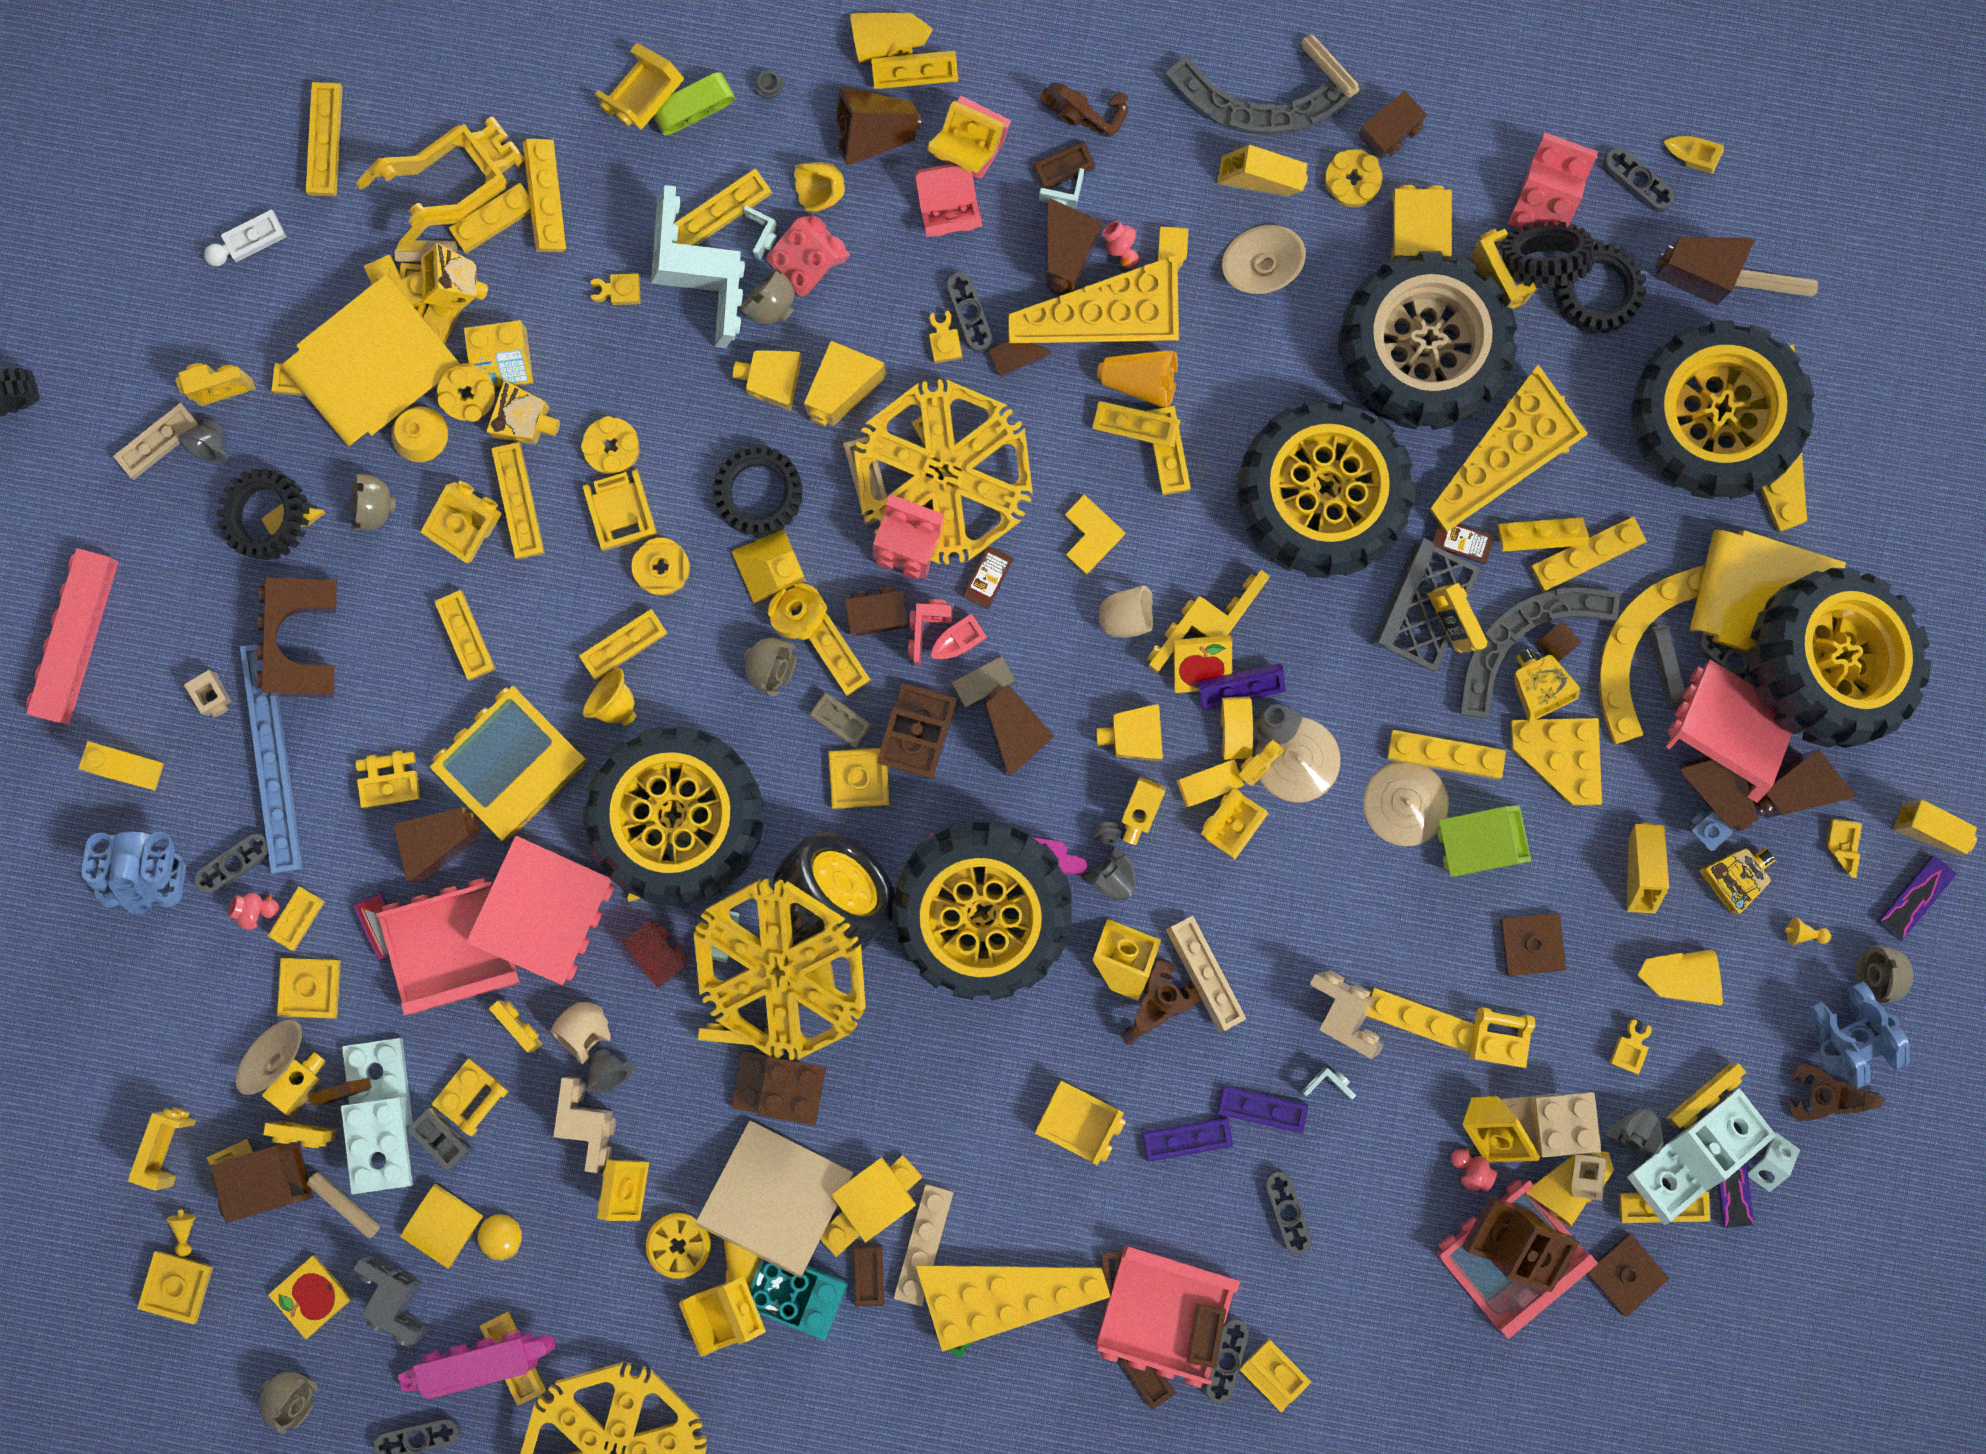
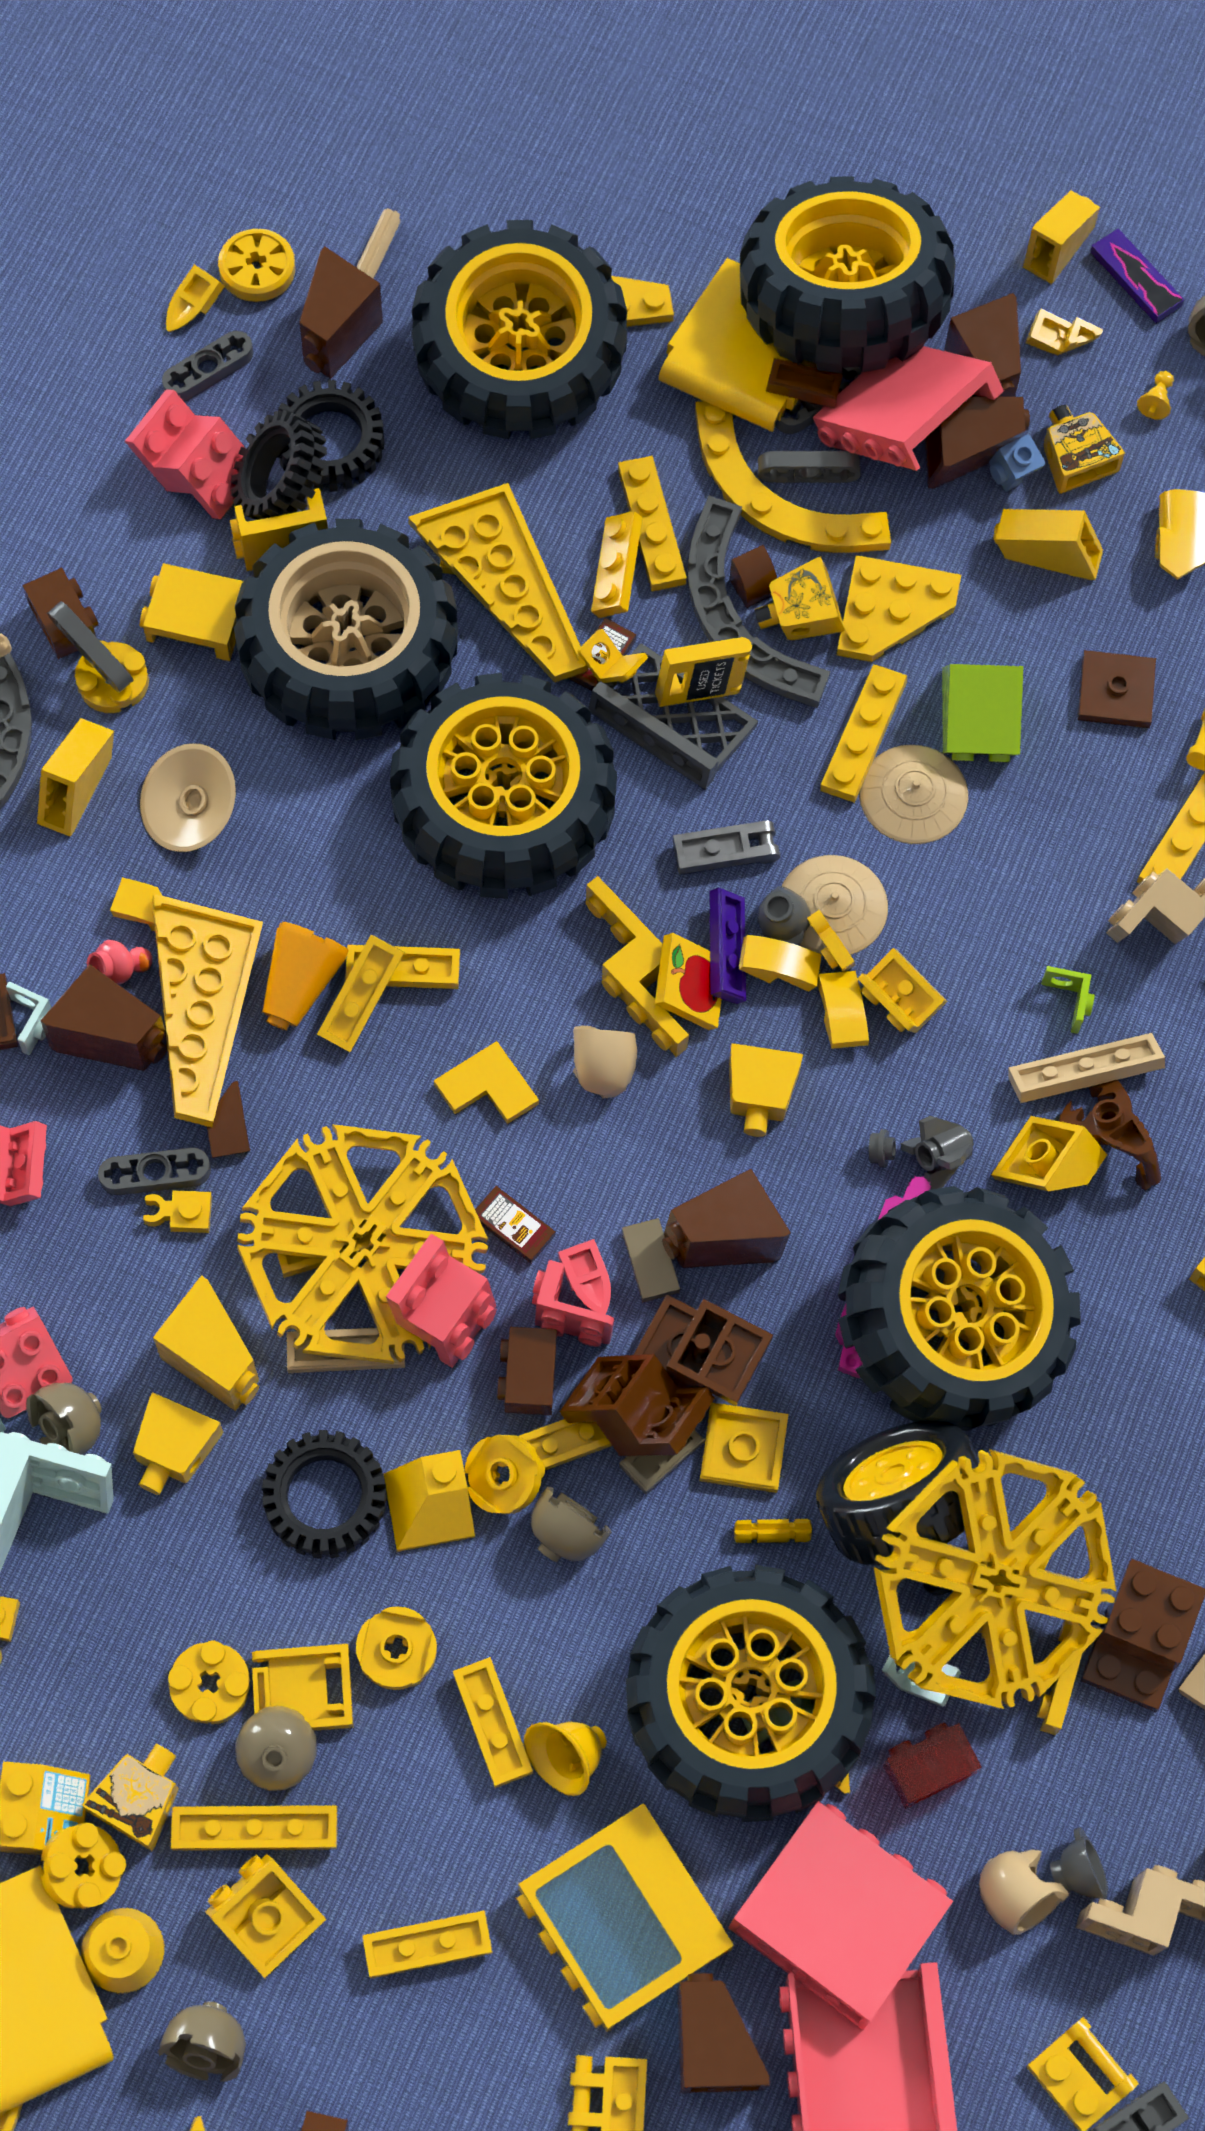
camera: 80 degrees left, 15 degrees down
yellow plate [489,1001,543,1053] -> none
yellow torso [1120,776,1166,845] -> none
none -> dark grey beam [47,601,134,693]
none -> yellow wheel [218,229,295,302]
none -> dark tan cylinder [235,1706,317,1791]
none -> reddish brown bracket [559,1354,715,1456]
none -> yellow bracket [578,629,648,683]
none -> flat silver plate [672,821,781,874]
none -> yellow axle [734,1519,812,1543]
none -> reddish brown tile [766,358,843,408]
none -> lime bracket [1041,966,1095,1034]

